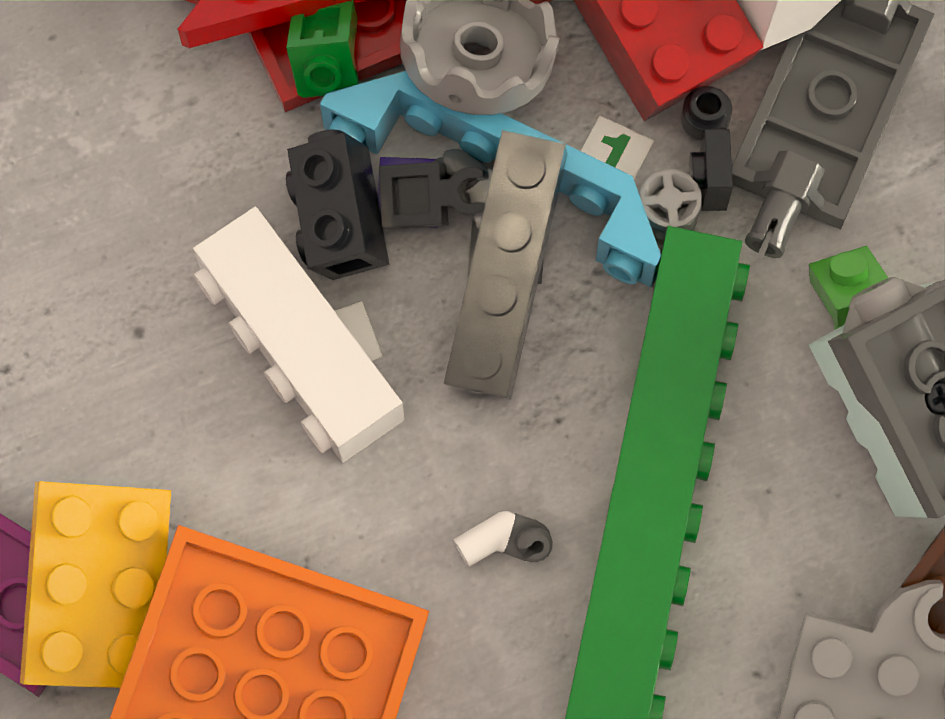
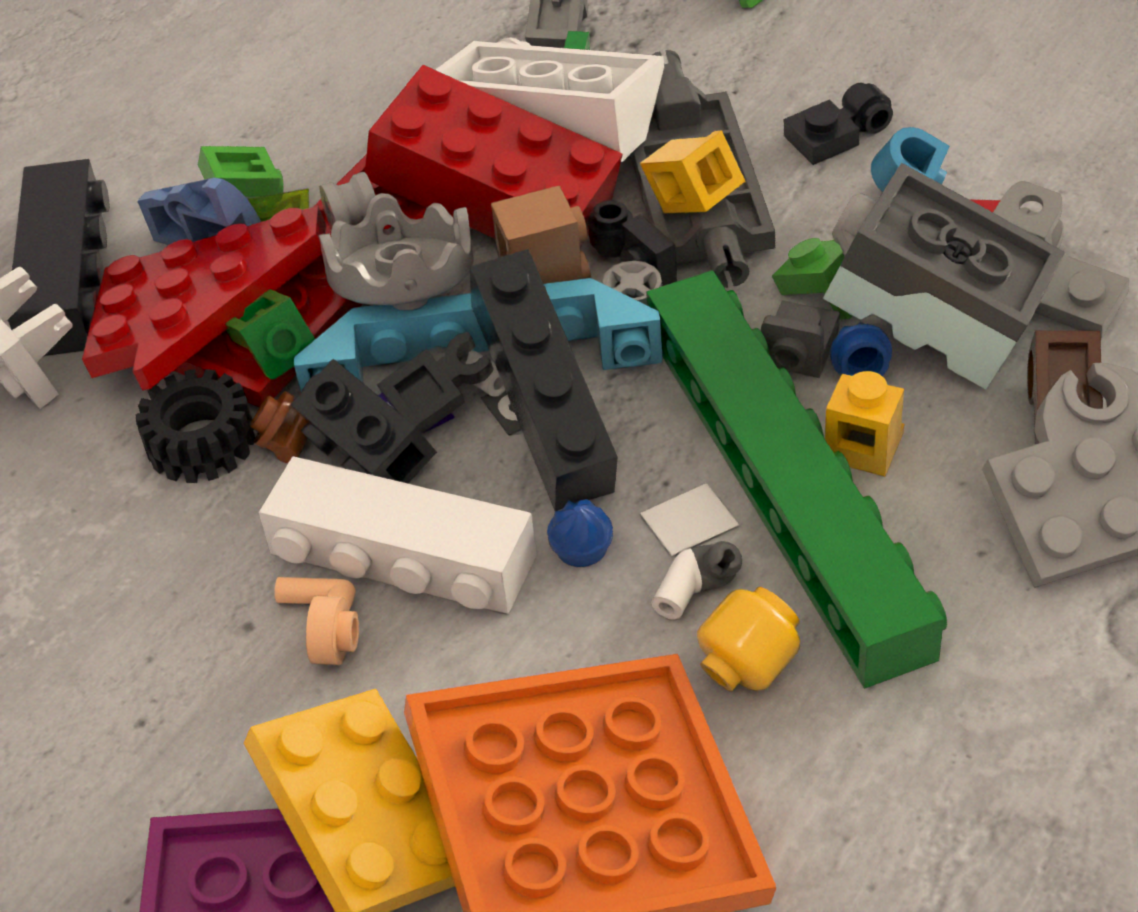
camera: 30 degrees left, 25 degrees down
none -> black tyre [136,369,256,483]
none -> dark orange plate [250,391,307,464]
none -> light nougat plate [275,577,359,665]
none -> medium nougat brick [491,185,591,284]
none -> blue plate [547,499,613,567]
none -> yellow brick [640,130,746,213]
none -> white sticker [640,483,739,556]
none -> yellow head [697,587,800,692]
none -> dark grey bracket [761,300,840,378]
none -> yellow brick [825,371,905,476]
none -> blue plate [830,322,892,376]

